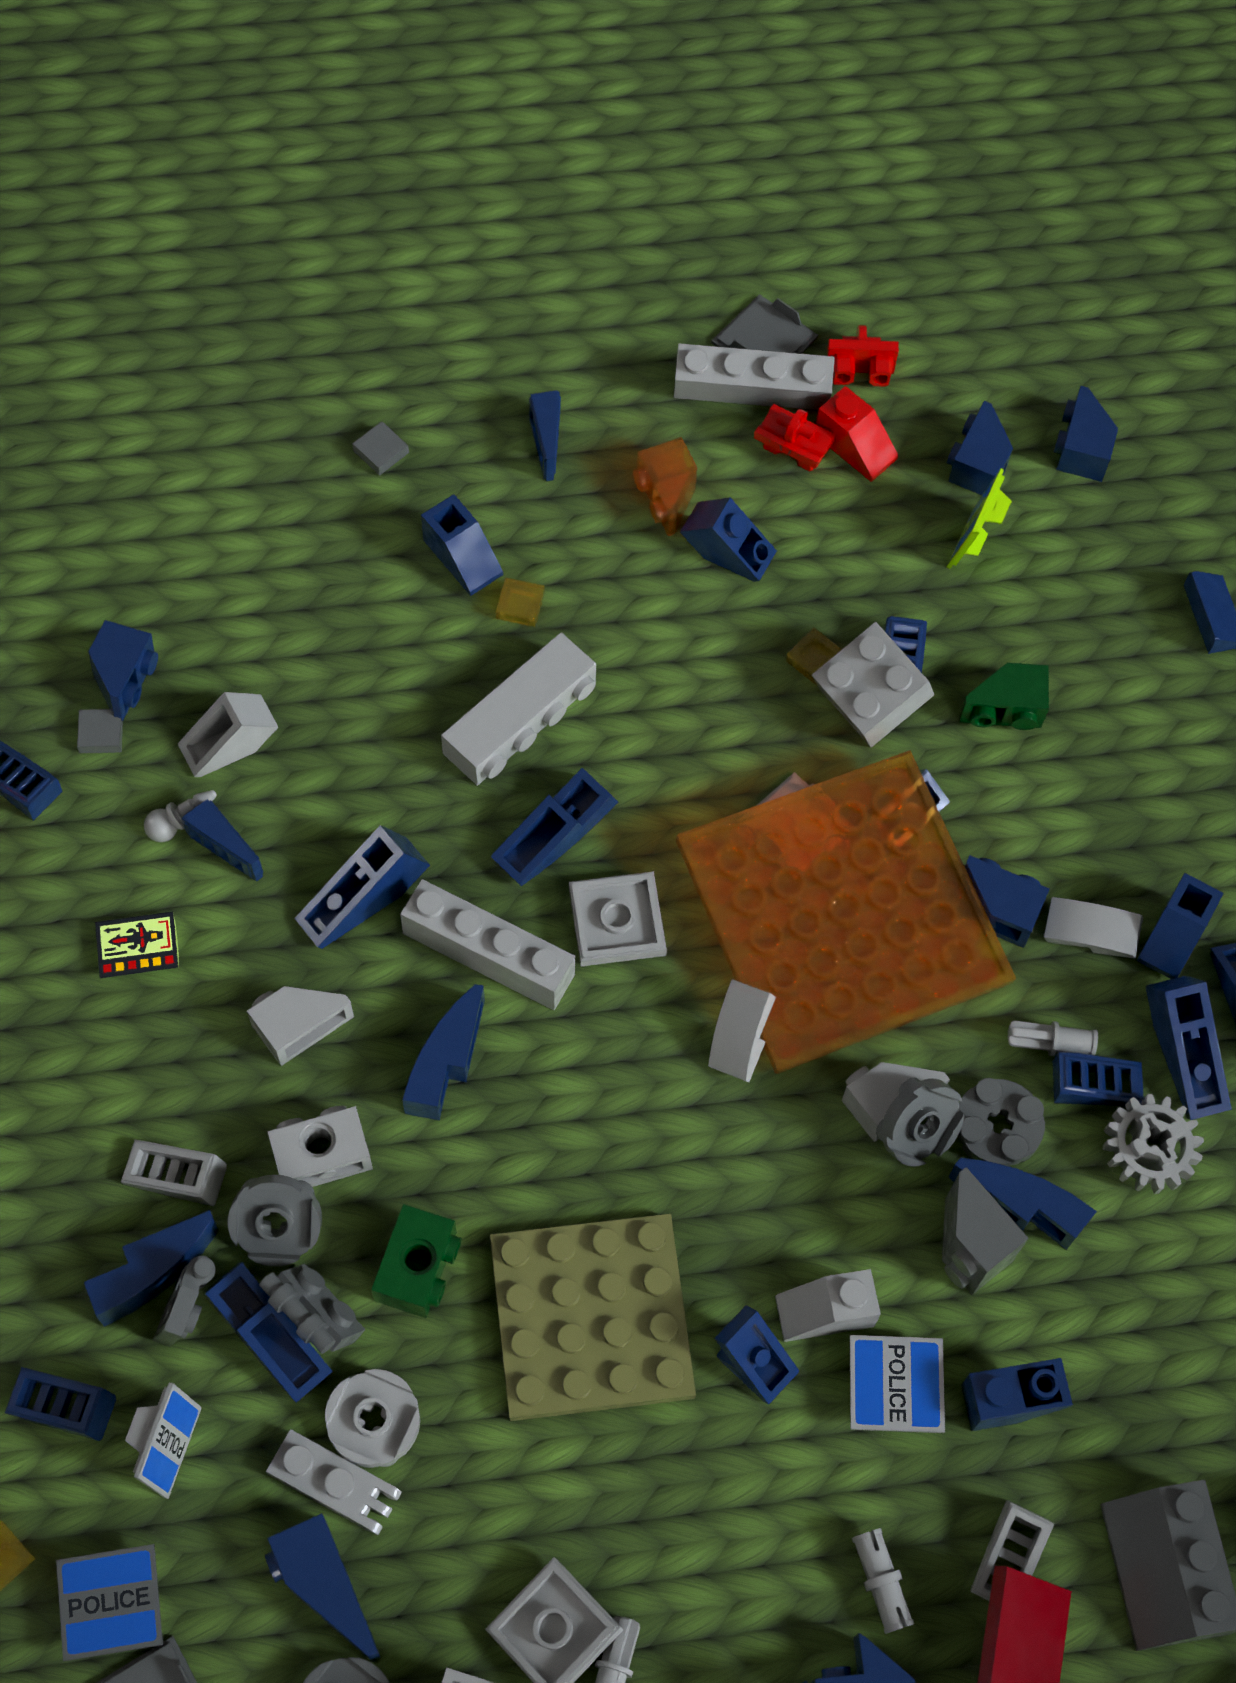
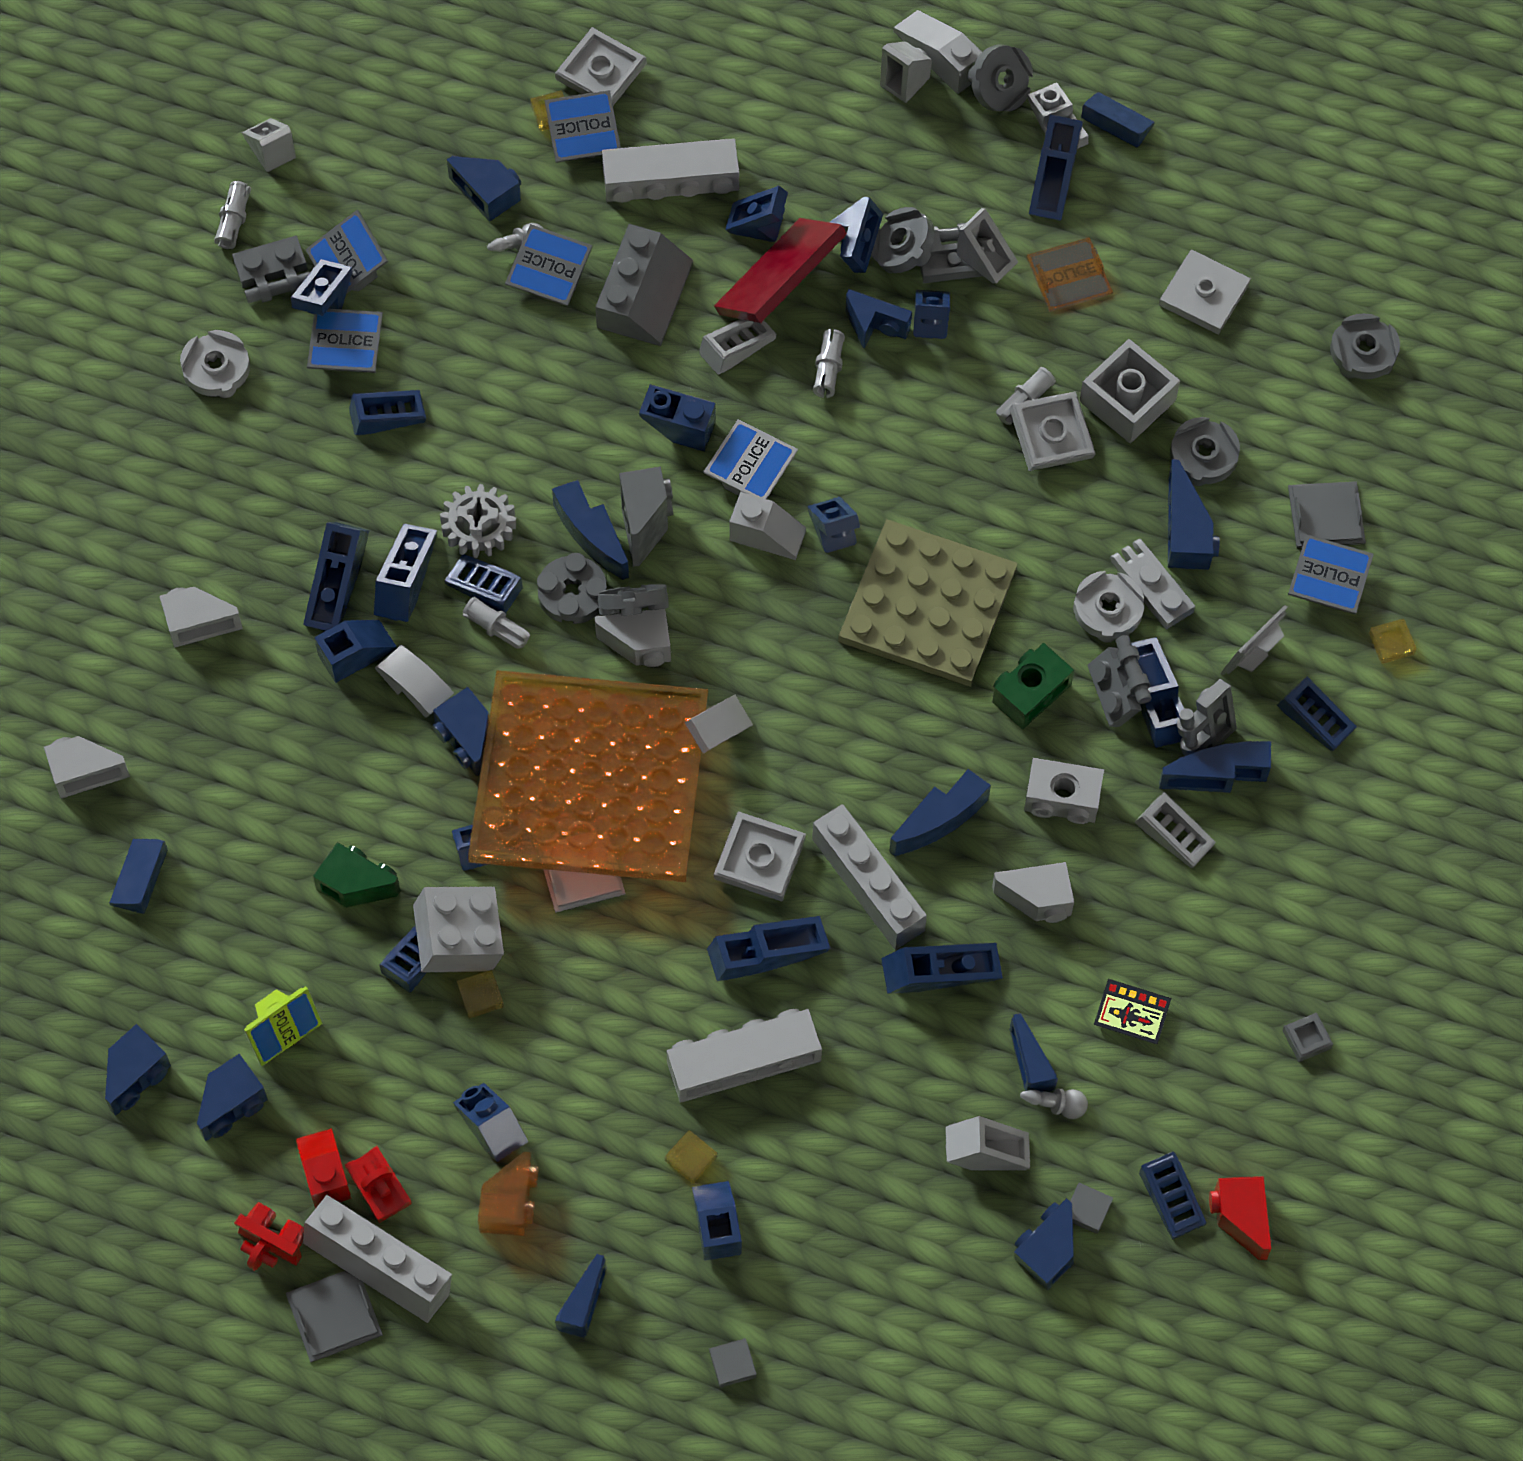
camera: 150 degrees left, 0 degrees up
dark grey plate [228,1175,322,1266] -> none

